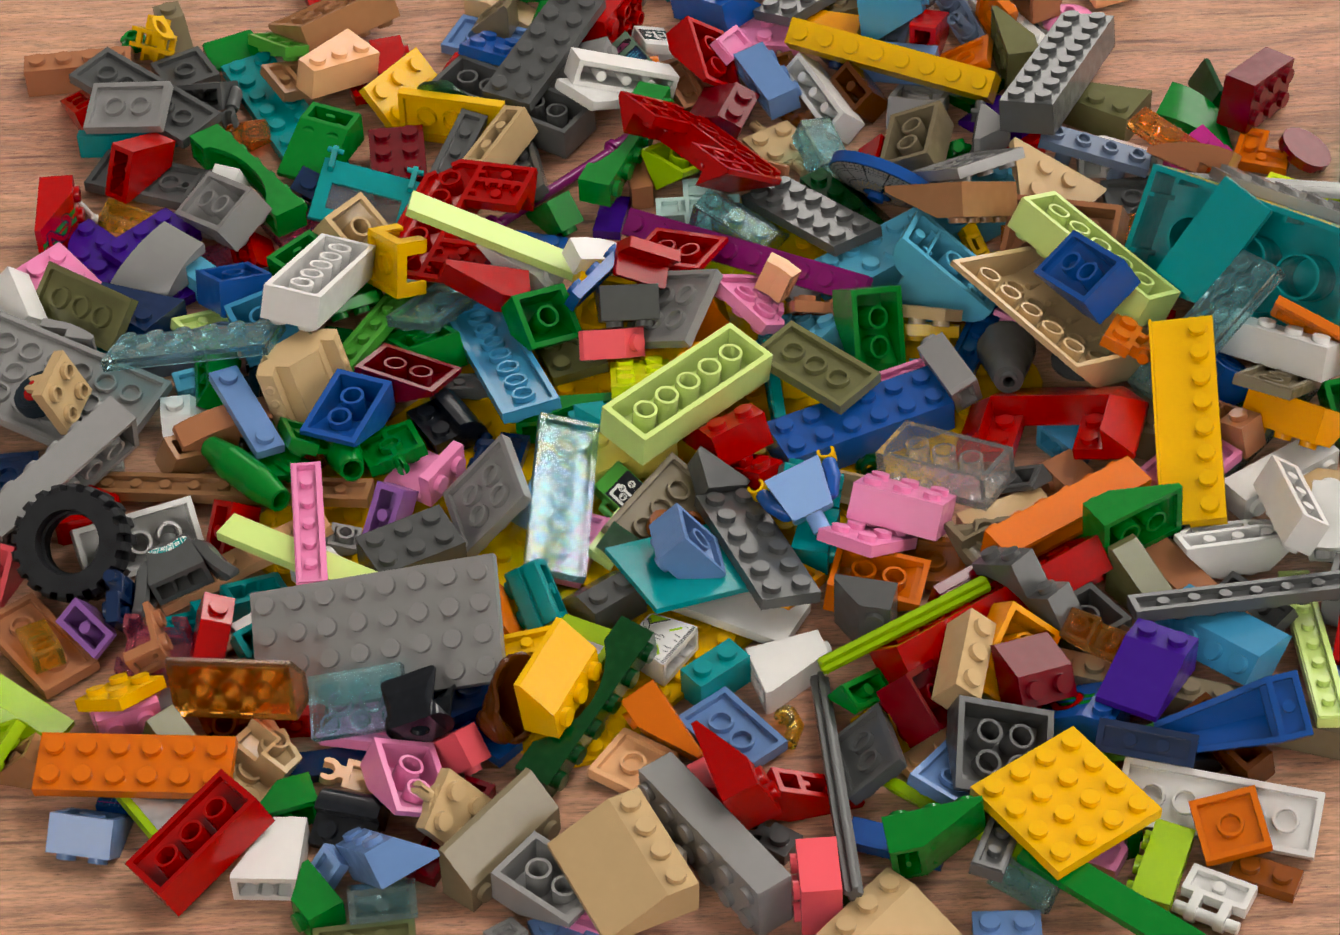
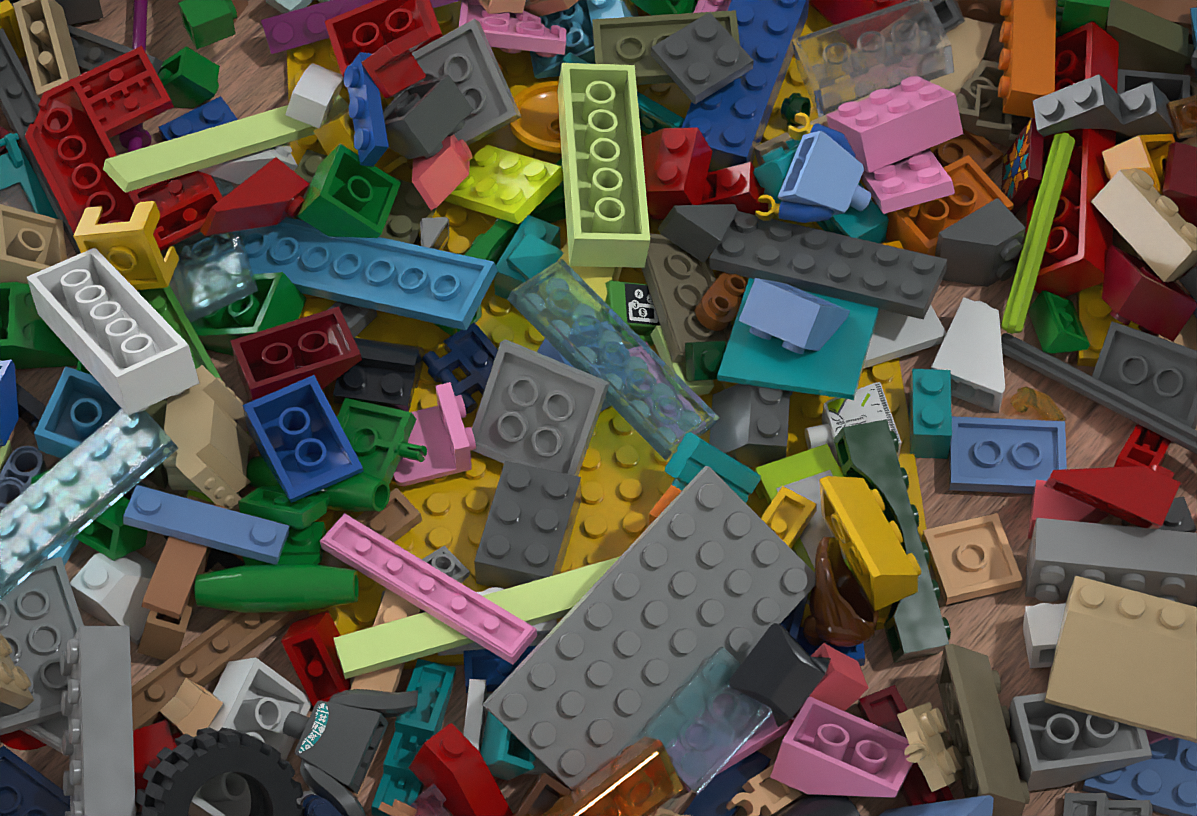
camera: 50 degrees left, 15 degrees up
medium lavender slope [362,481,419,534] -> none
dark purple tile [593,196,631,240] -> none
orange slope [621,679,704,761] -> none
none -> light nougat piece [159,678,223,737]
none -> light grey slope [420,217,449,250]
none -> dark grey plate [651,12,754,104]

